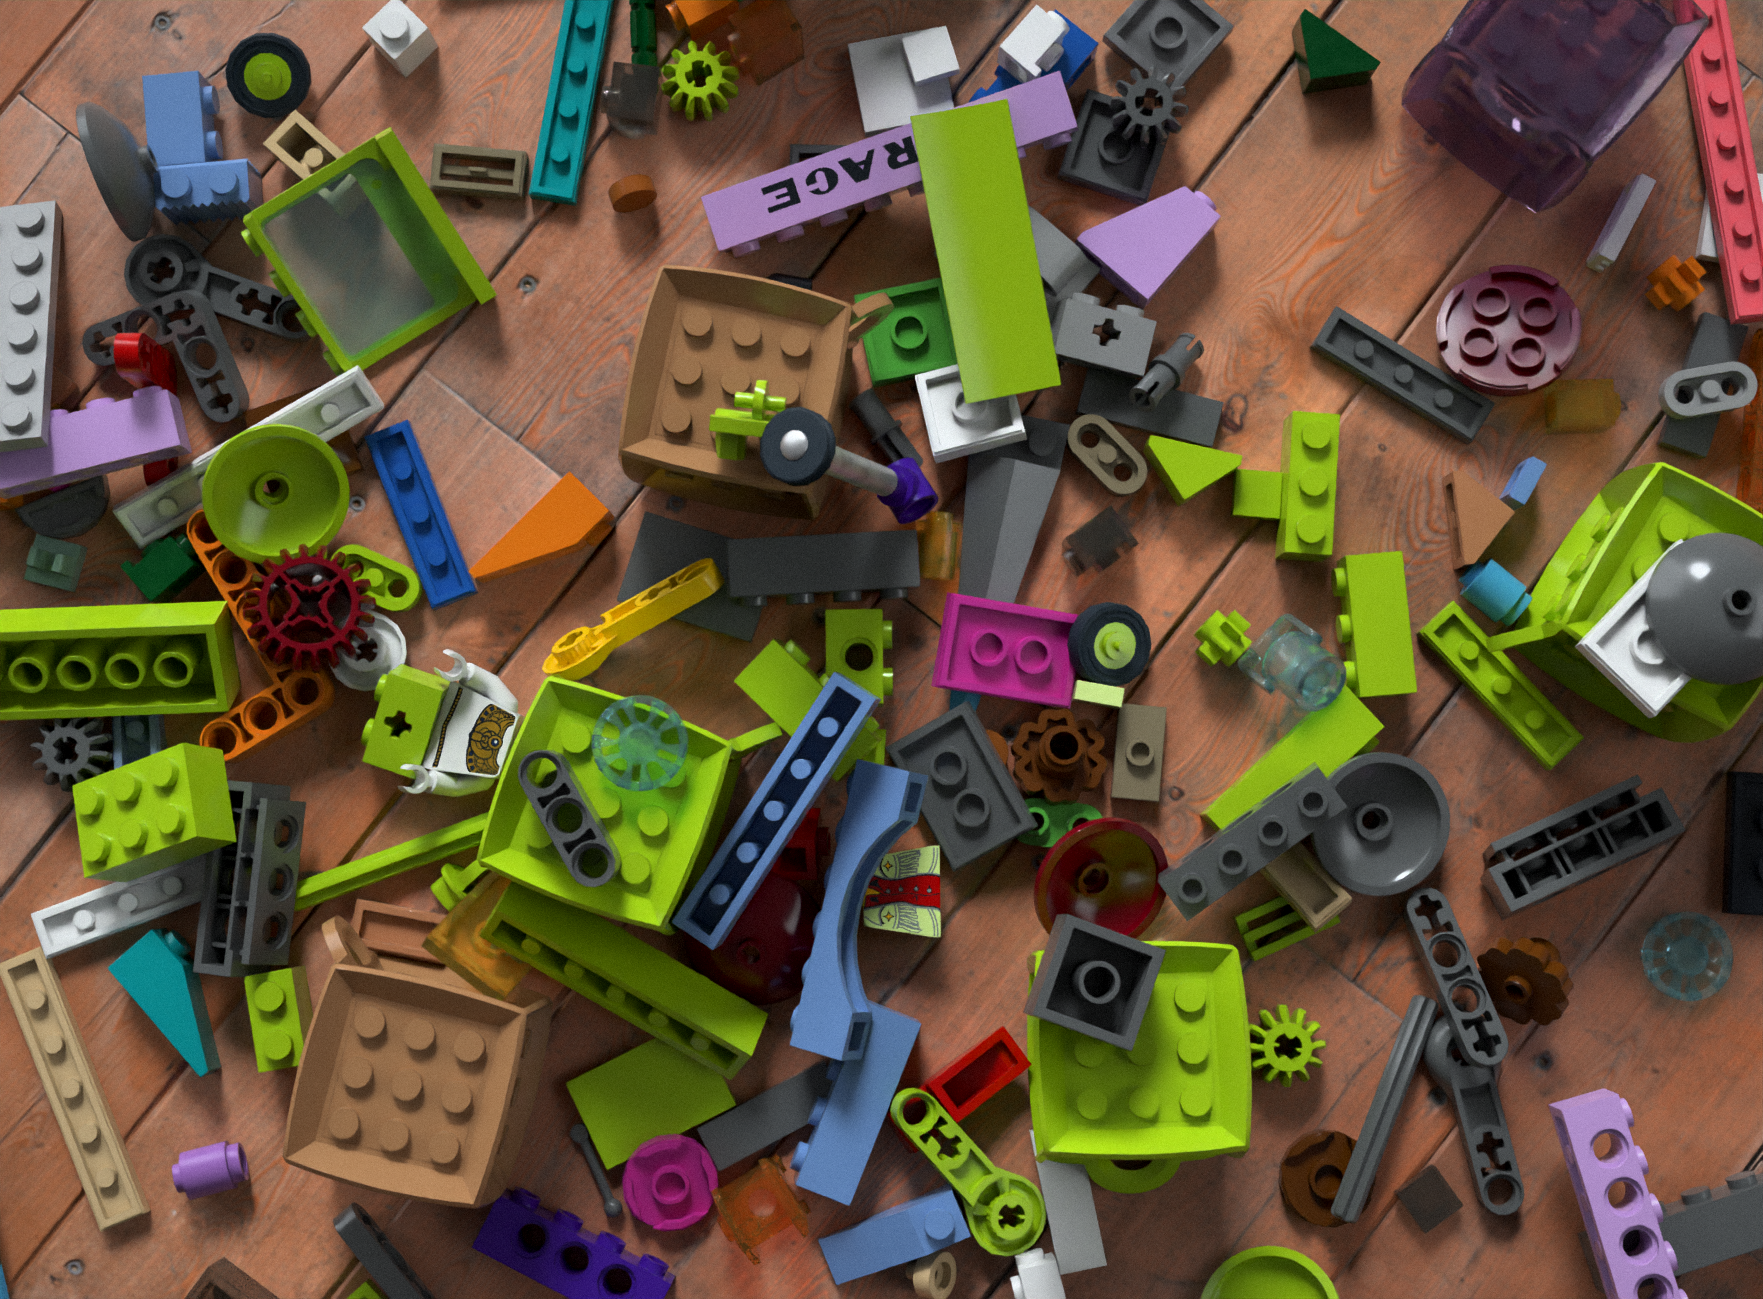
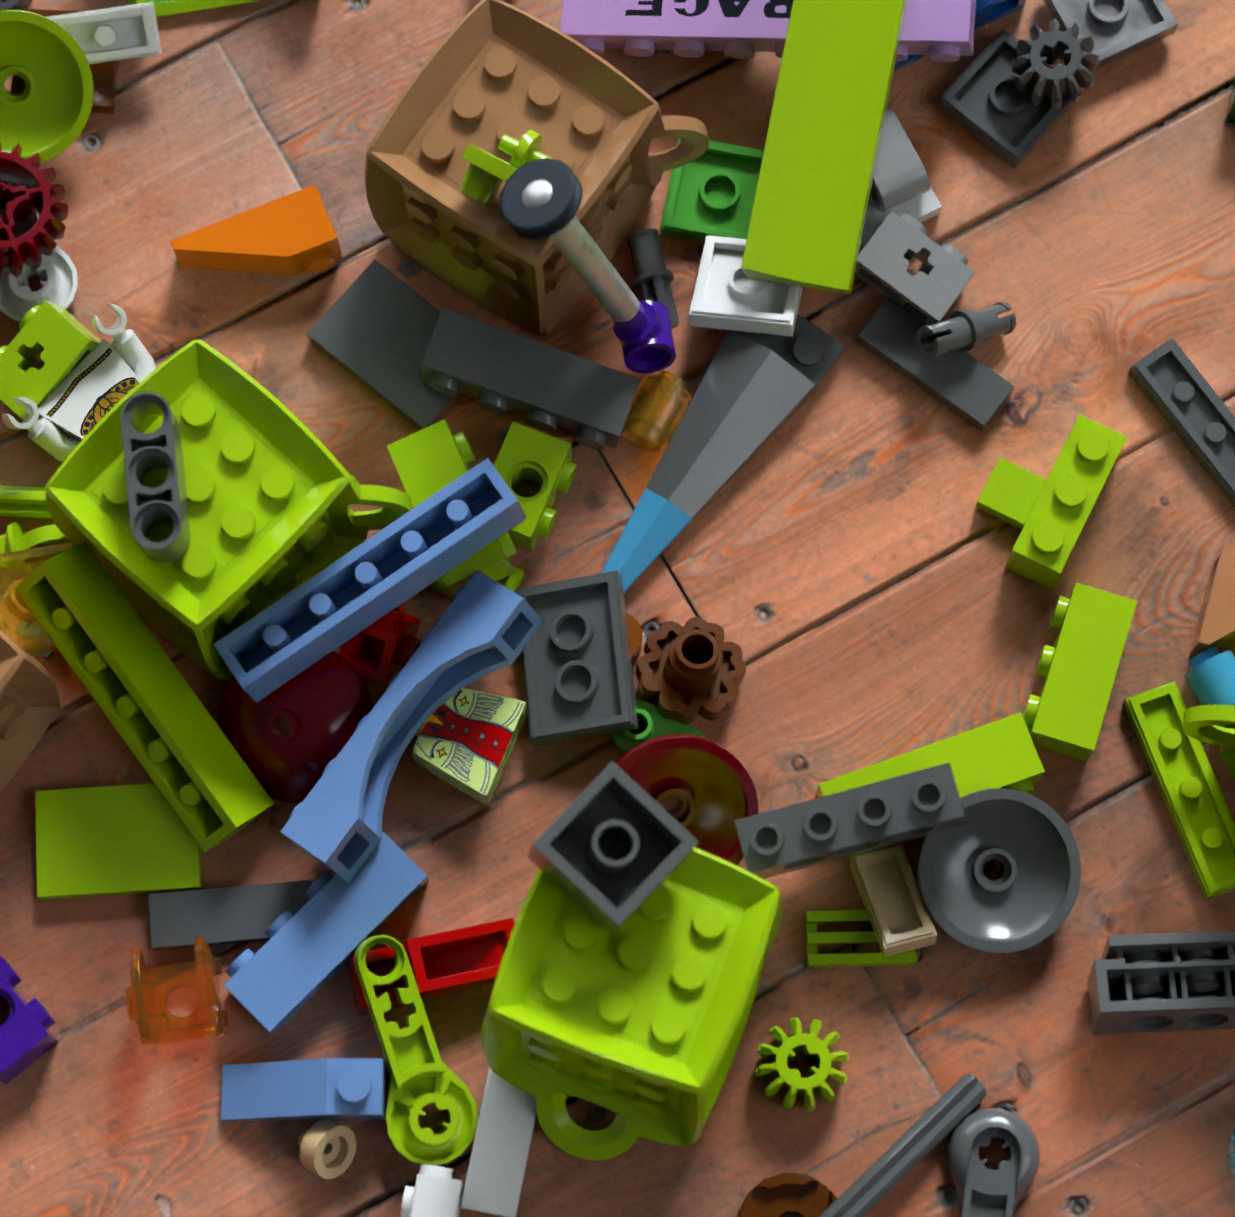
camera: 25 degrees right, 10 degrees down
lime plate [330,544,422,612] -> none
blue tile [364,419,478,610] -> none
yellow beam [542,558,725,681] -> none
dark grey hinge [570,1123,623,1218] -> none
clear light blue wheel [591,695,688,791] -> none
dark pink tile [622,1134,718,1232] -> none
dark pink tile [931,592,1078,709] -> none
clear smoke brick [1061,506,1139,577] -> none
dark tan plate [1066,414,1147,497] -> none
black wheel [1067,602,1152,687] -> none
yellowish green tile [1072,680,1125,709] -> none
lavender slope [1075,186,1221,310] -> none
dark tan plate [1110,703,1167,802] -> none
lime slope [1143,435,1243,507] -> none
lime gear [1193,609,1252,667] -> none
clear light blue piece [1238,614,1346,712] -> none
dark grey beam [1402,887,1509,1069] -> none
reddish brown plant [1477,937,1574,1026] -> none

